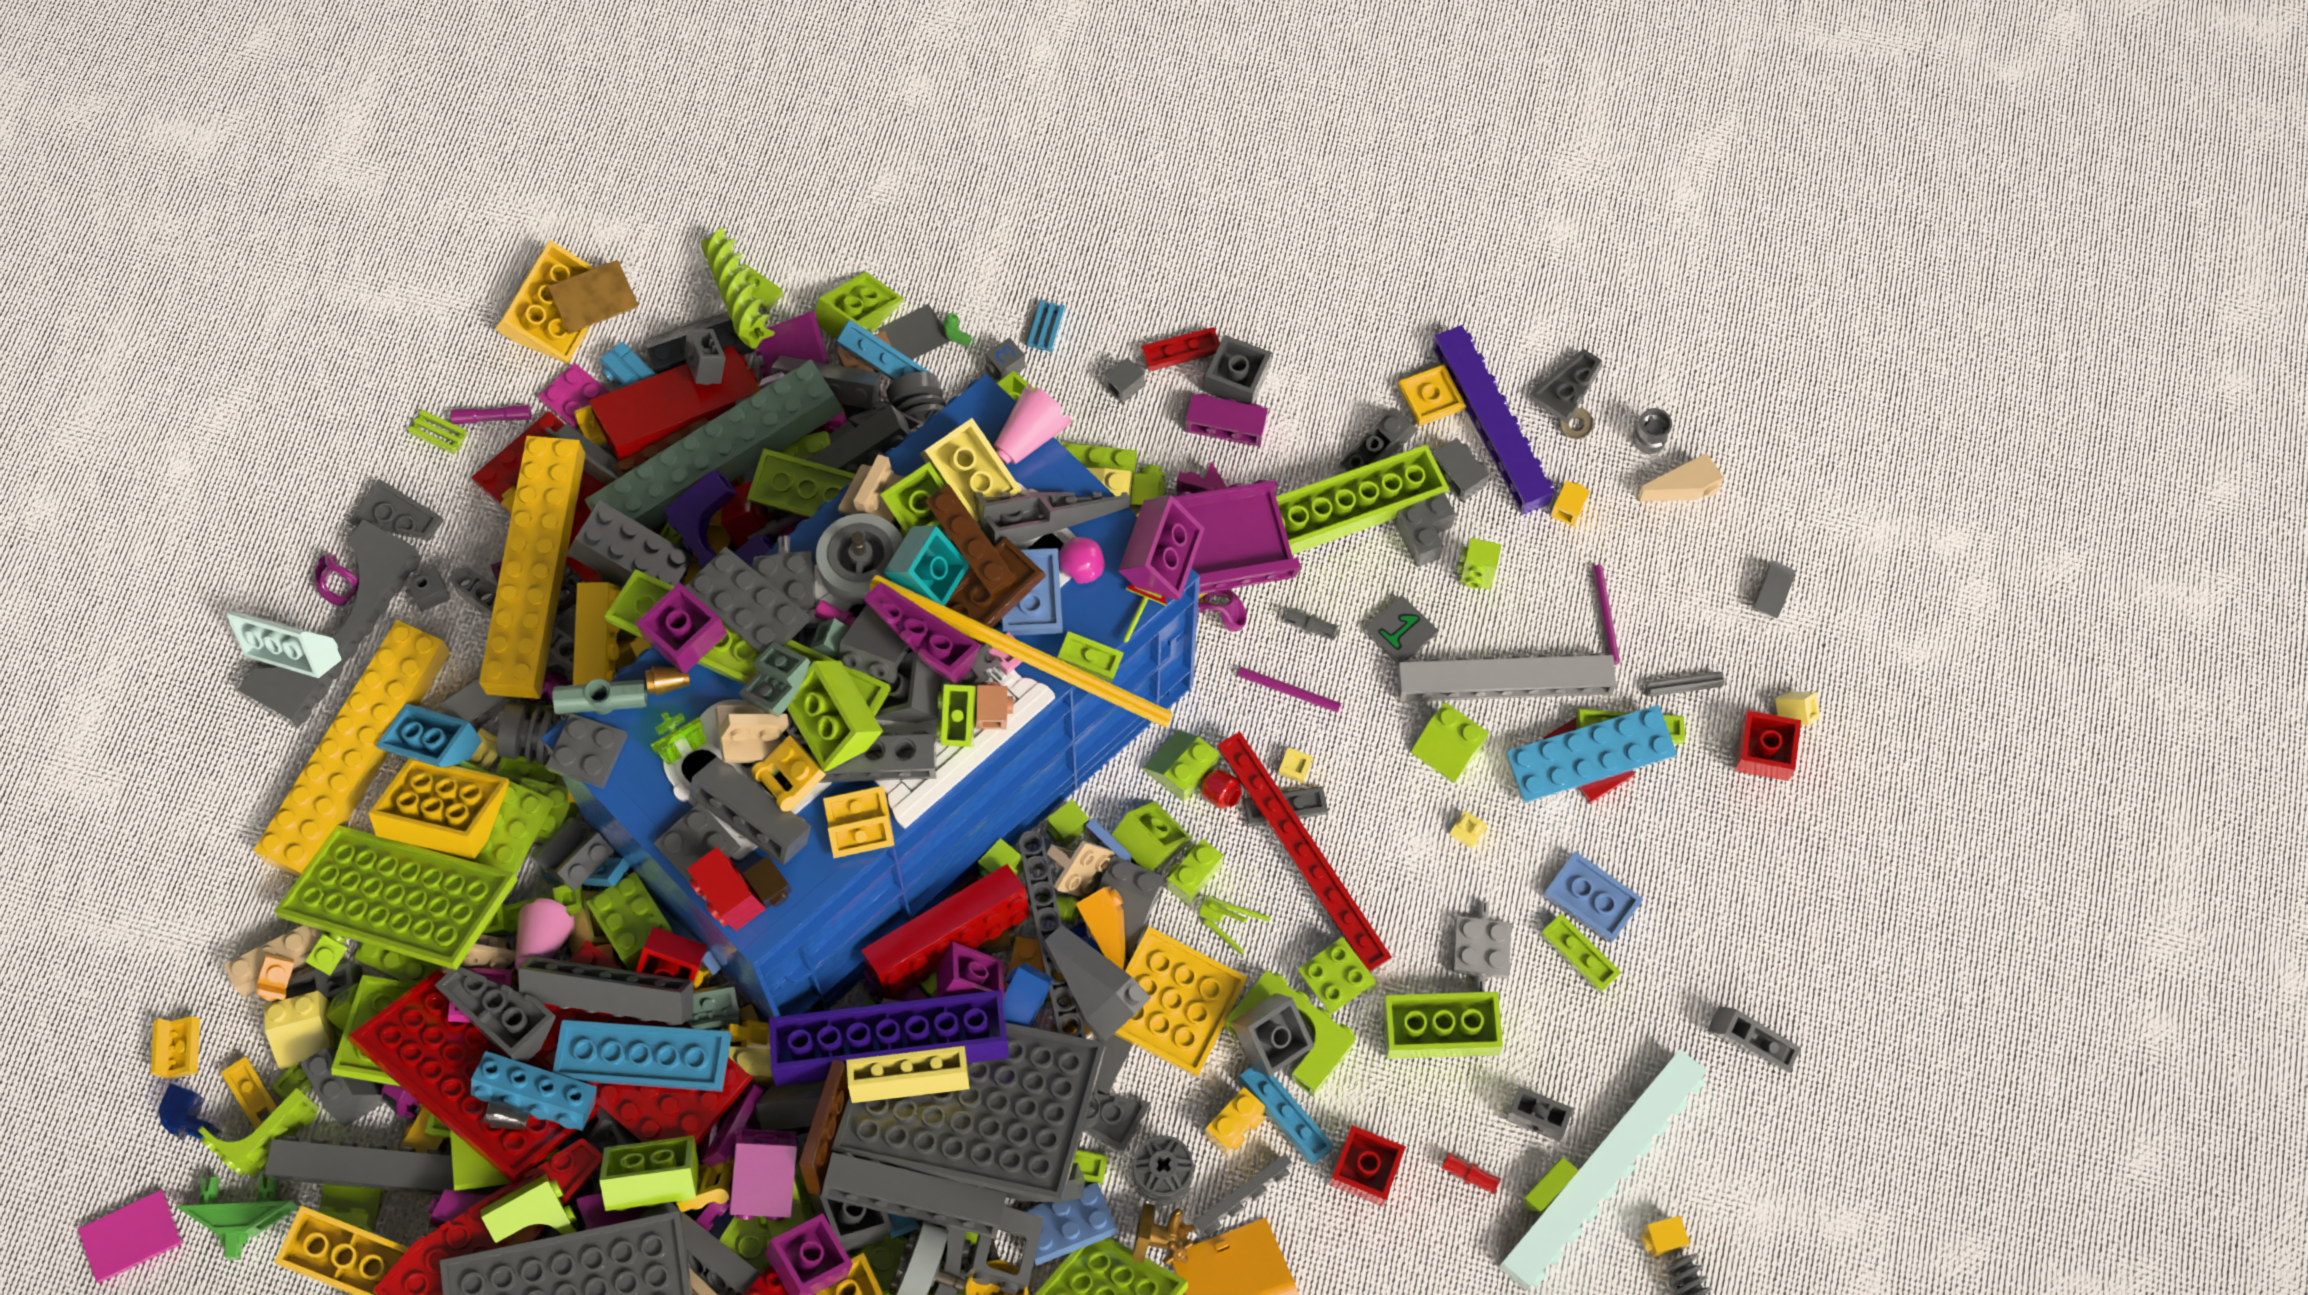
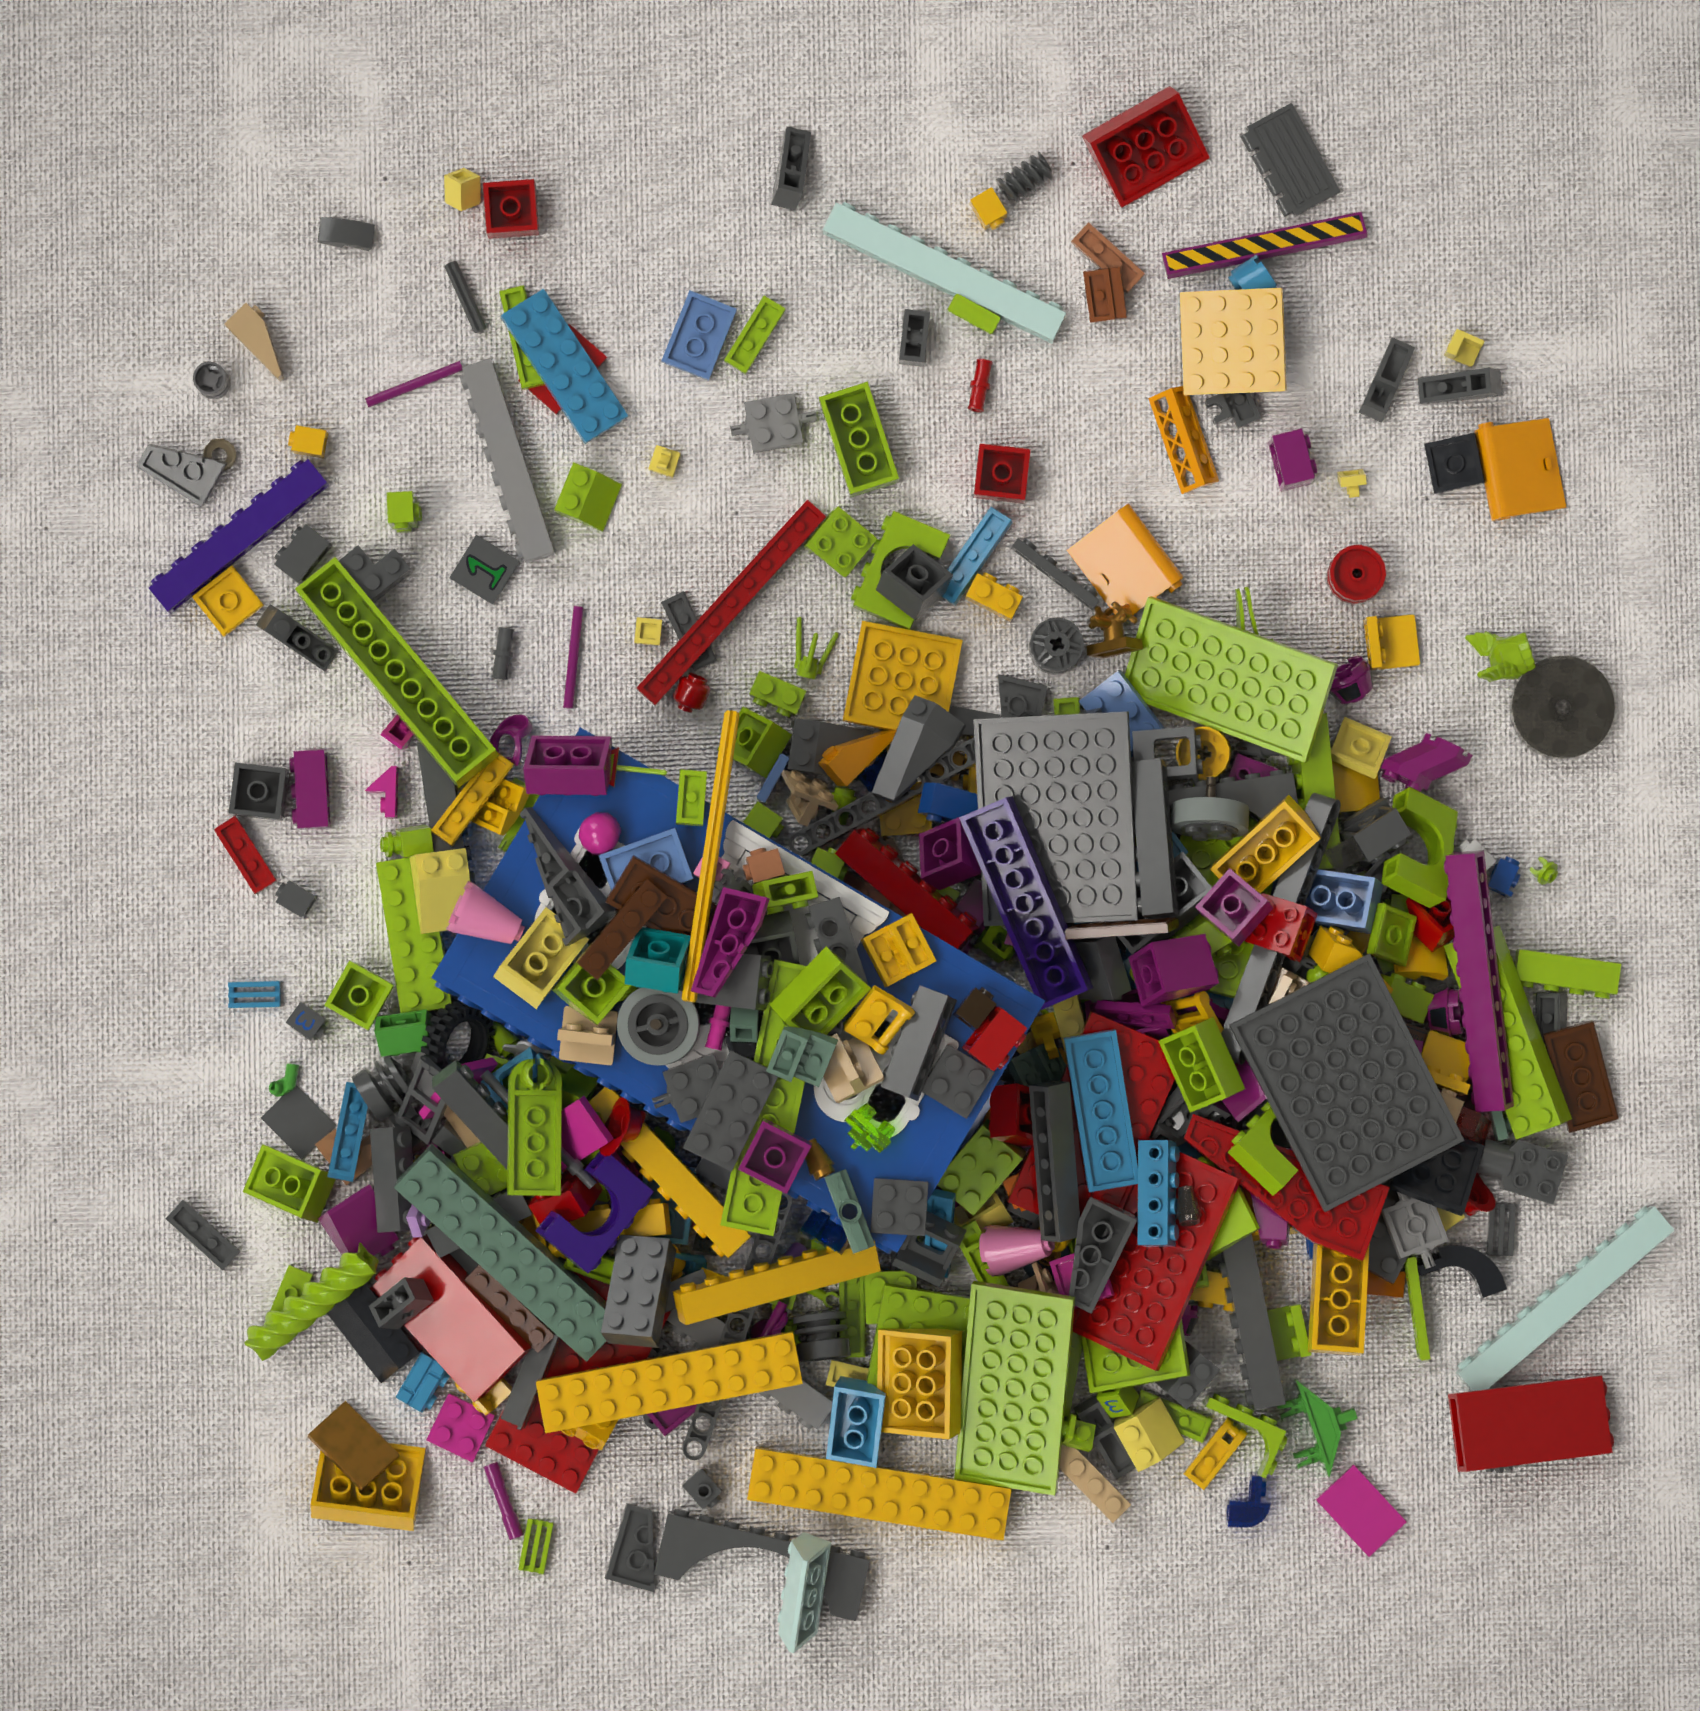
camera: 105 degrees left, 20 degrees up
yellow bracket [150,1016,200,1080] -> none
light orange bracket [255,953,294,1001] -> none
magenta piece [314,553,359,606] -> none
light yellow brick [846,1046,969,1103] -> none
lime slope [1142,730,1219,803] -> none
magenta panel [1174,479,1301,594] -> none
none -> dark grey plate [166,1199,241,1271]

